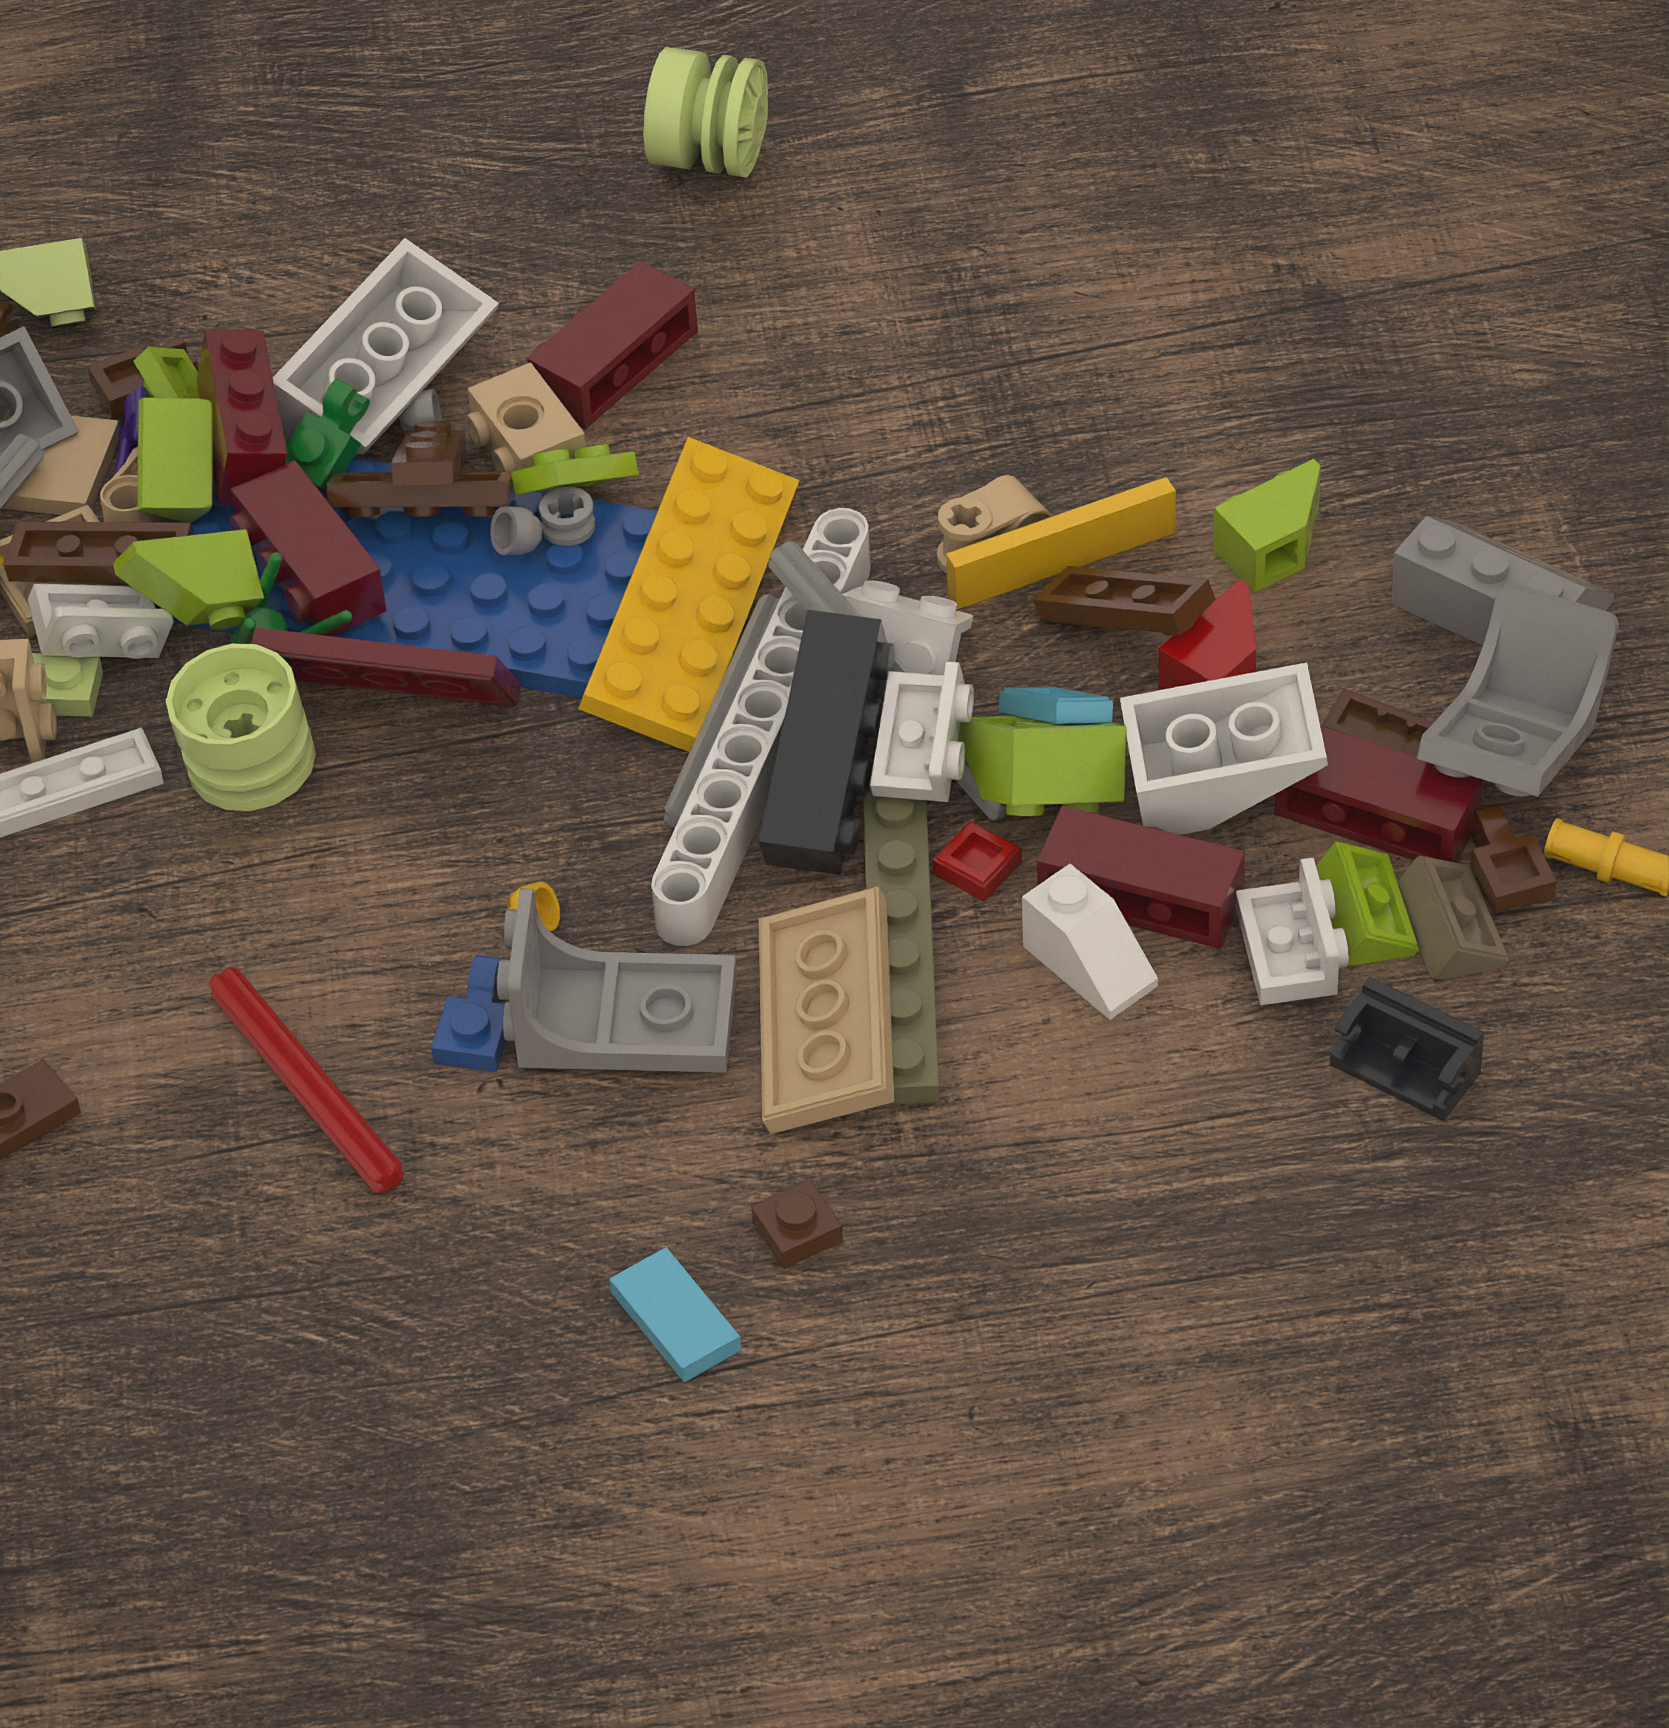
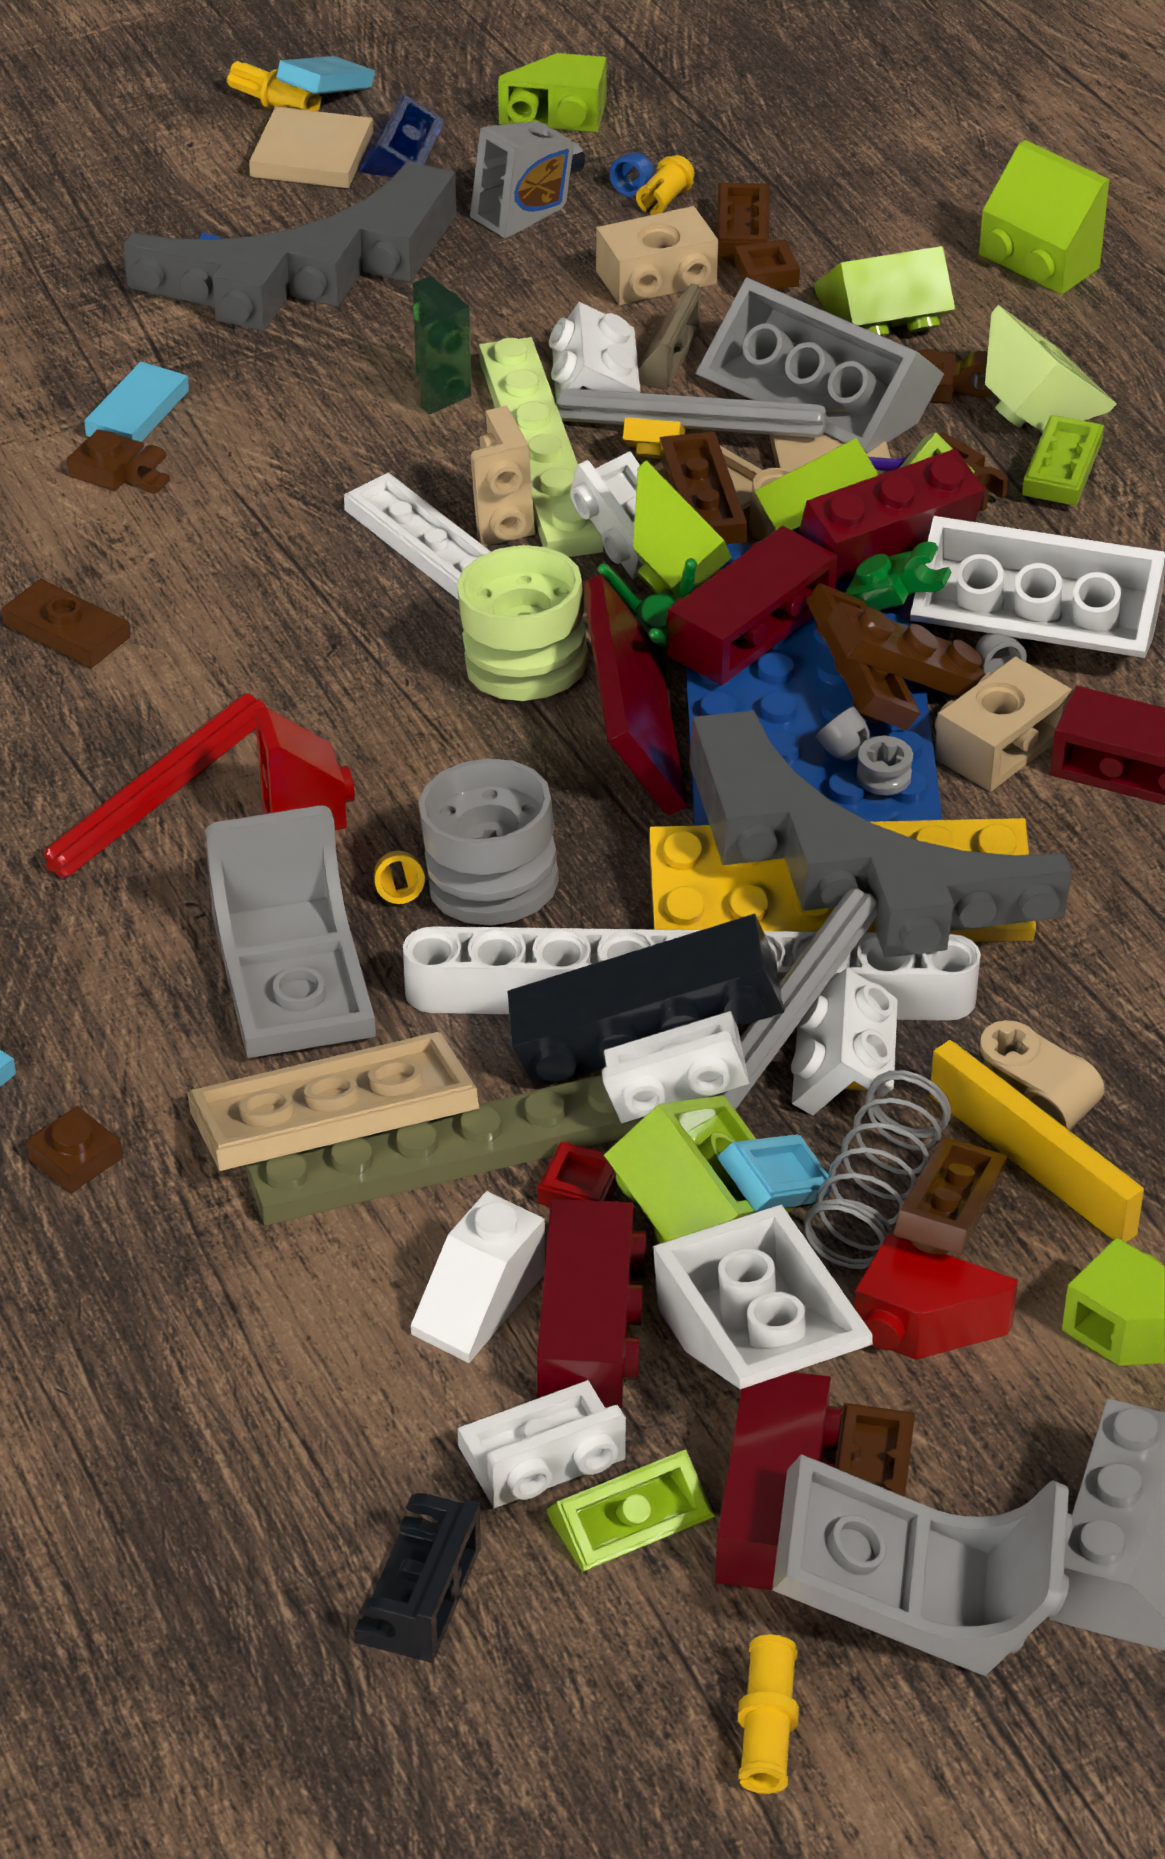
camera: 70 degrees right, 5 degrees down
lime plate [511,444,639,495] -> none
dark tan slope [1397,856,1509,980] -> none
reddish brown plate [1471,804,1557,913] -> none
none -> red slope [255,707,355,830]
none -> light grey wheel [418,758,559,925]
none -> dark grey arch [689,710,1072,958]
none -> light grey piece [803,1070,951,1269]
none -> lime plate [1022,415,1104,506]

